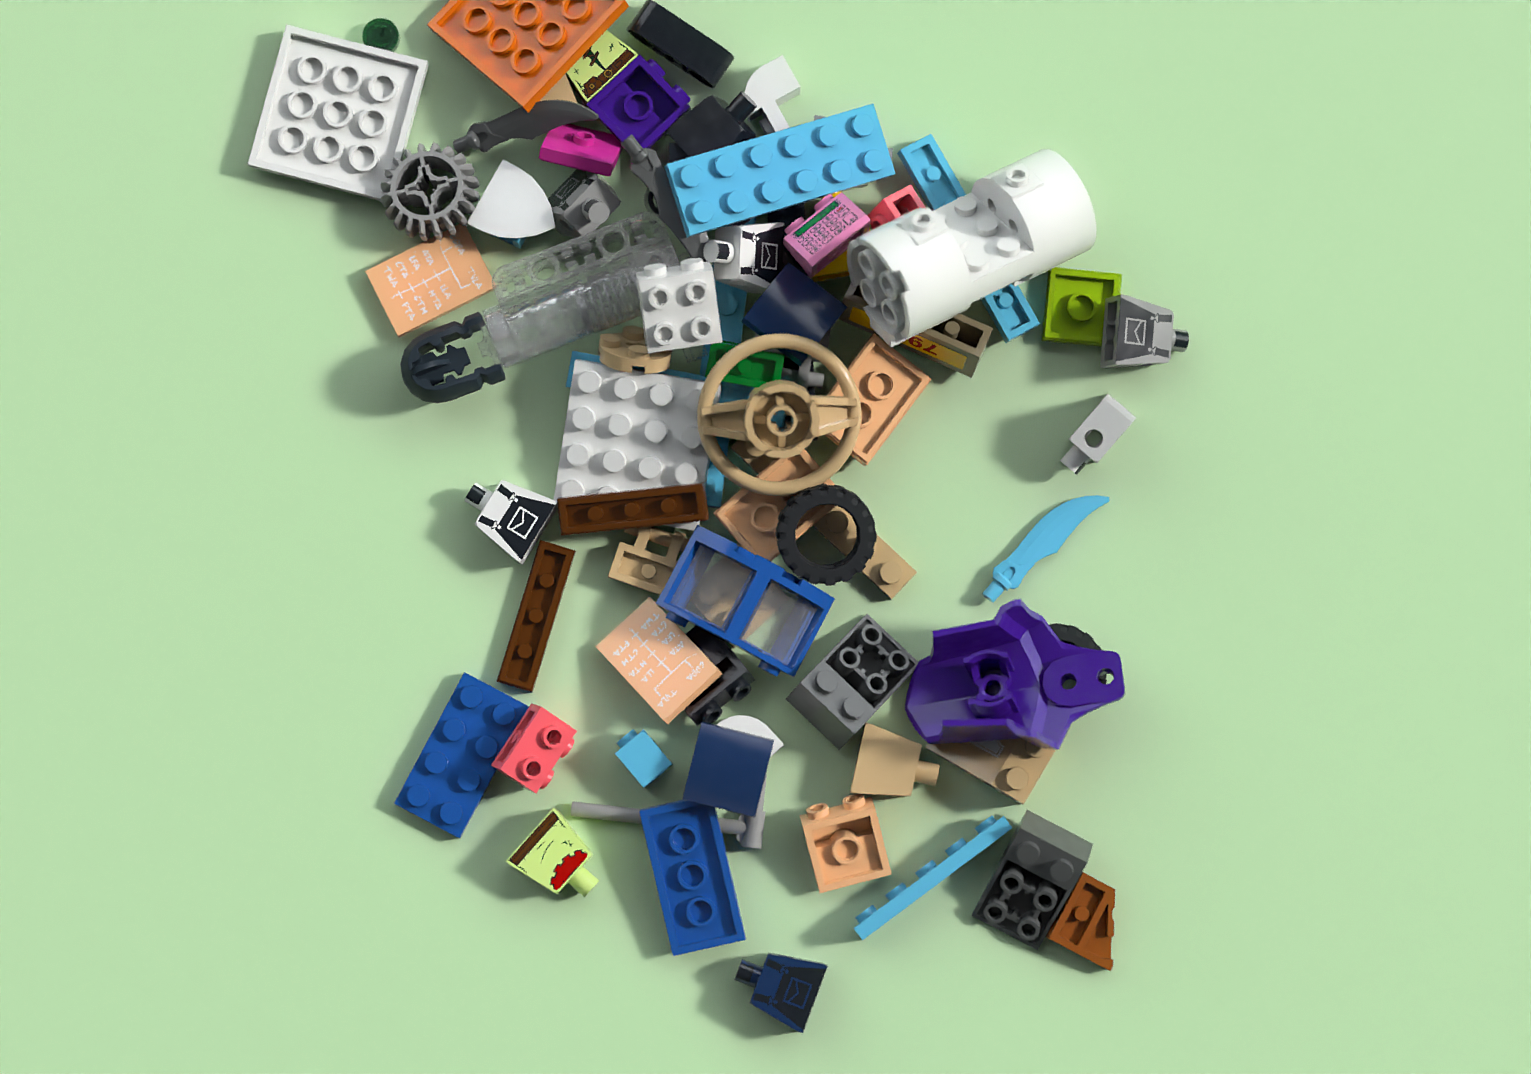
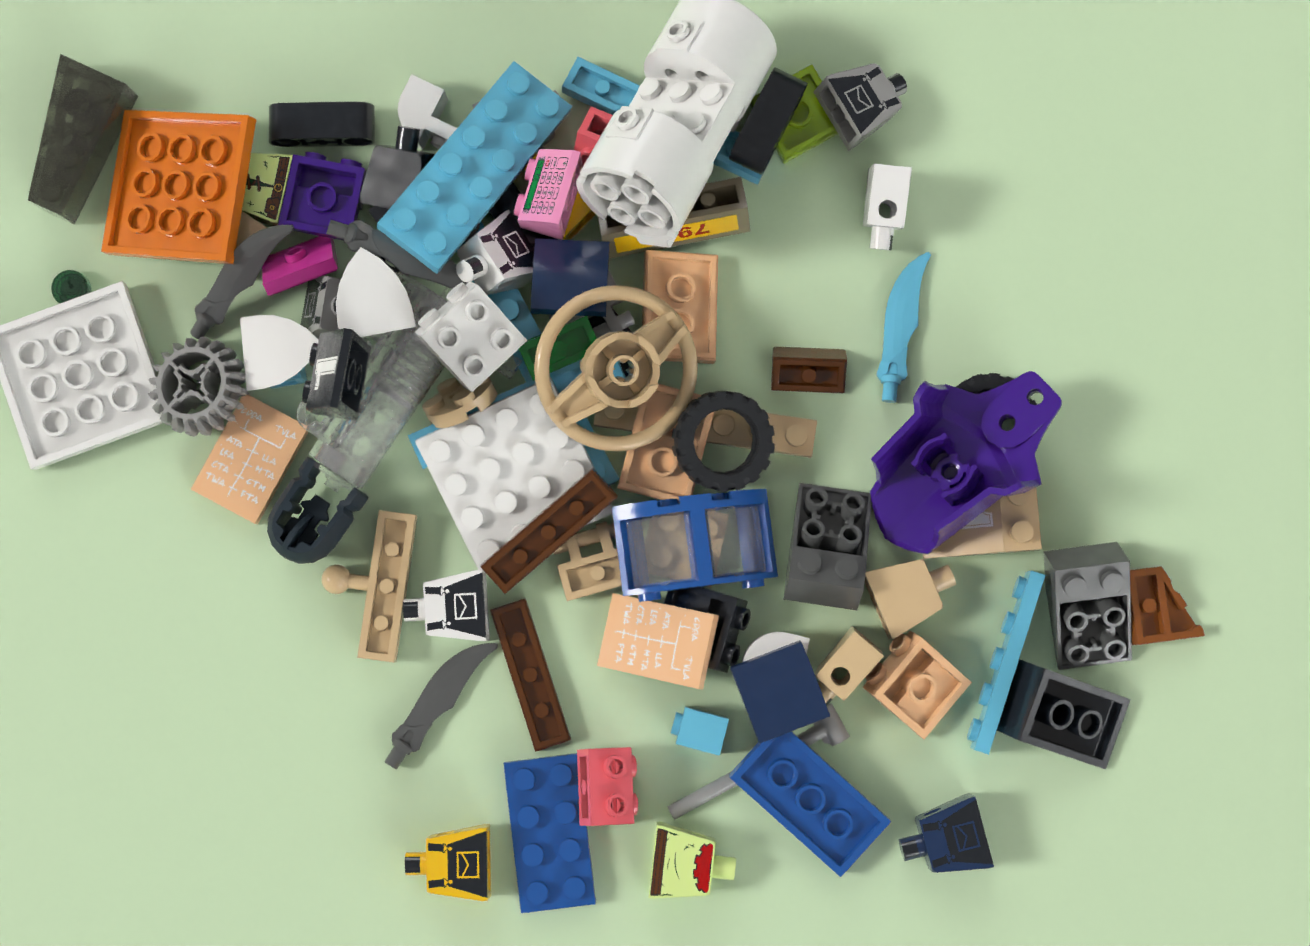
camera: 30 degrees left, 0 degrees up
none -> black slope [302,328,371,421]
none -> tan plate [322,510,418,663]
none -> white sticker [336,247,416,337]
none -> dark grey sword [384,643,498,769]
none -> torso [405,824,491,901]
none -> black beam [729,67,808,175]
none -> reddish brown slope [771,347,847,393]
none -> tan torso [814,626,884,705]
none -> black slope [996,659,1131,769]

